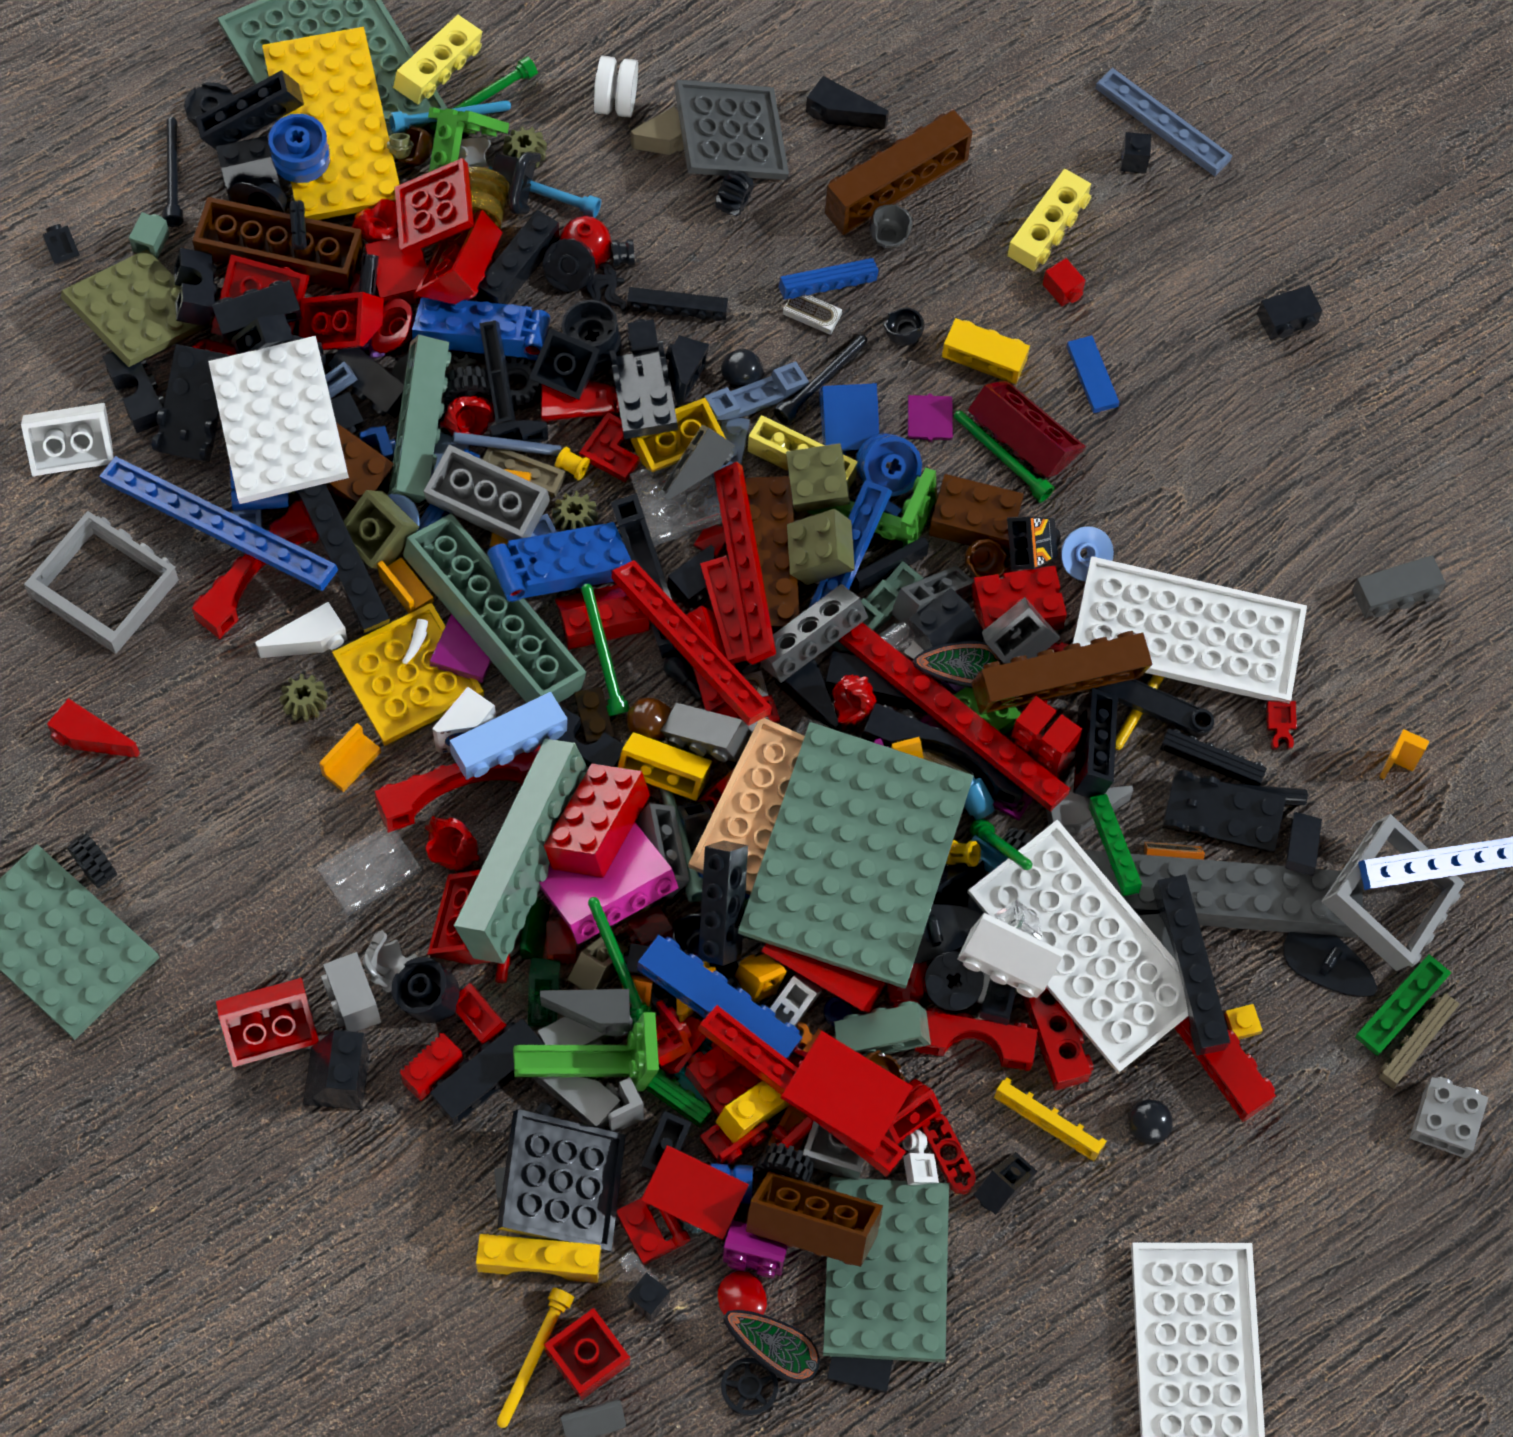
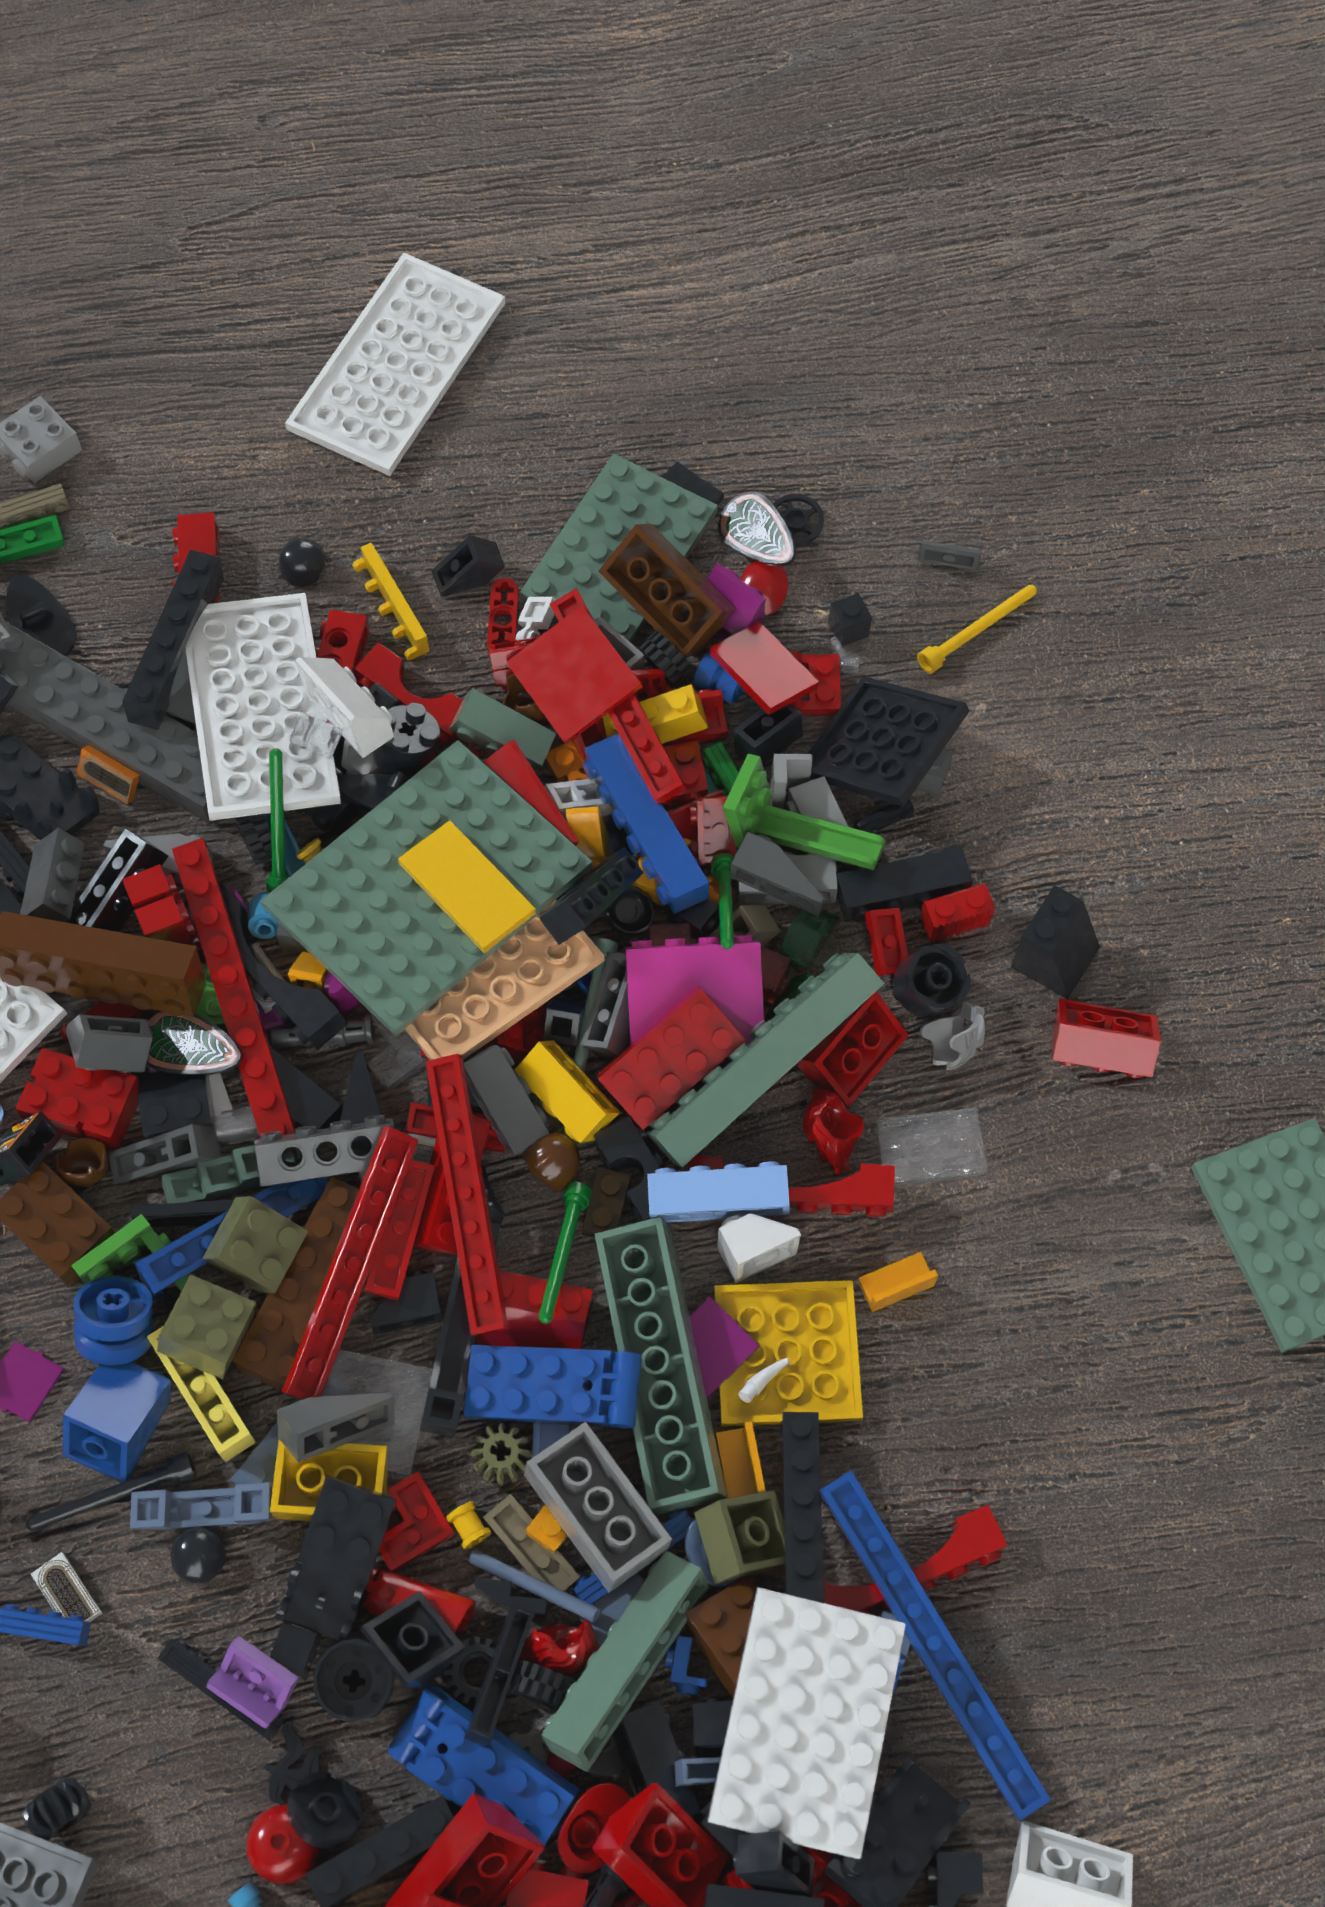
camera: 150 degrees left, 0 degrees up
light grey window [24,511,179,654] -> none
red slope [47,698,140,757] -> none
black tyre [67,833,117,889] -> none
white slope [255,602,347,658] -> none
olive gear [279,673,328,722] -> none
light grey brick [321,952,381,1032] -> none
yellow arch [476,1234,601,1283] -> none
red brick [544,1308,630,1401] -> none
black wheel [612,239,635,267] -> none
black slope [666,335,709,406] -> none
red slope [693,523,726,559] -> none
red hair [833,675,877,730] -> none
green piece [1088,794,1142,896] -> none
yellow plate [1224,1004,1263,1040] -> none
none -> dark grey brick [20,828,85,922]
none -> medium lavender bracket [206,1635,299,1728]
none -> yellow tile [398,820,536,953]

